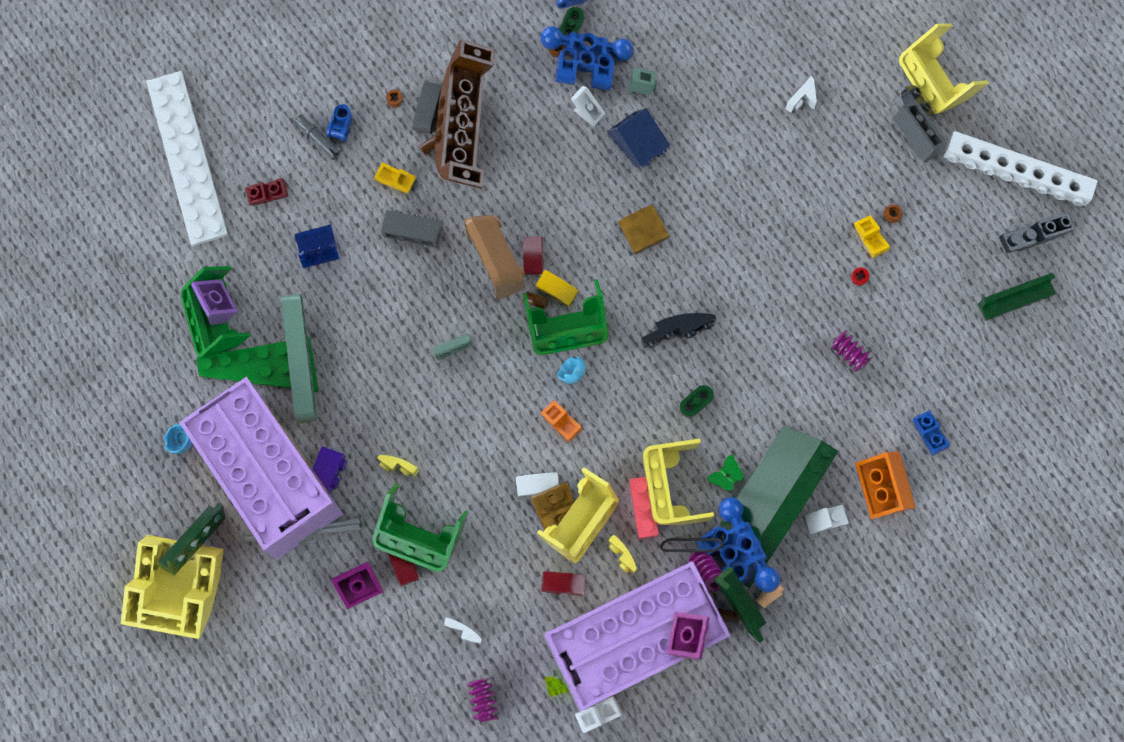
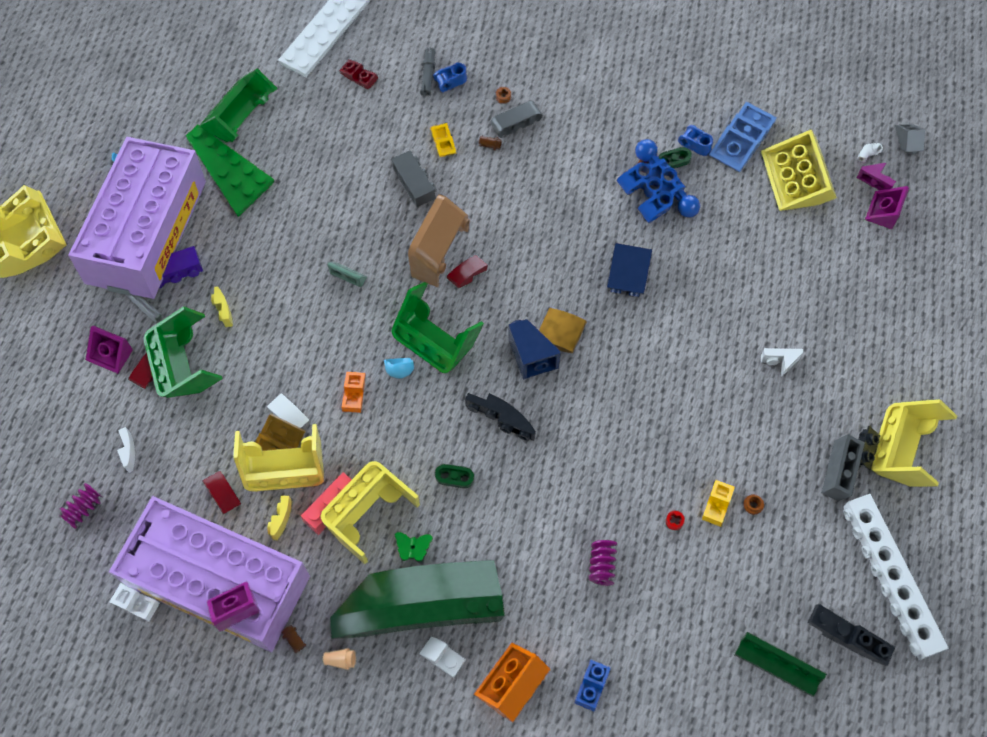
camera: 50 degrees right, 10 degrees down
dark green fence [158,503,226,576] -> none
medium lavender slope [191,279,238,325] -> none
sand green beam [281,294,317,424] -> none
clear blue hinge [295,225,339,268] -> none
reddish brown slope [435,39,495,189] -> none
reddish brown pin [523,291,549,310] -> none
yellow slope [536,270,578,307] -> none
white slope [571,86,606,126] -> none
sand green brick [629,68,657,95] -> none
black piece [660,538,724,552] -> none
magenta piece [688,552,722,592] -> none
blue connector [696,497,781,595] -> none
dark green fence [714,567,766,643] -> none
none -> dark blue slope [508,319,561,380]

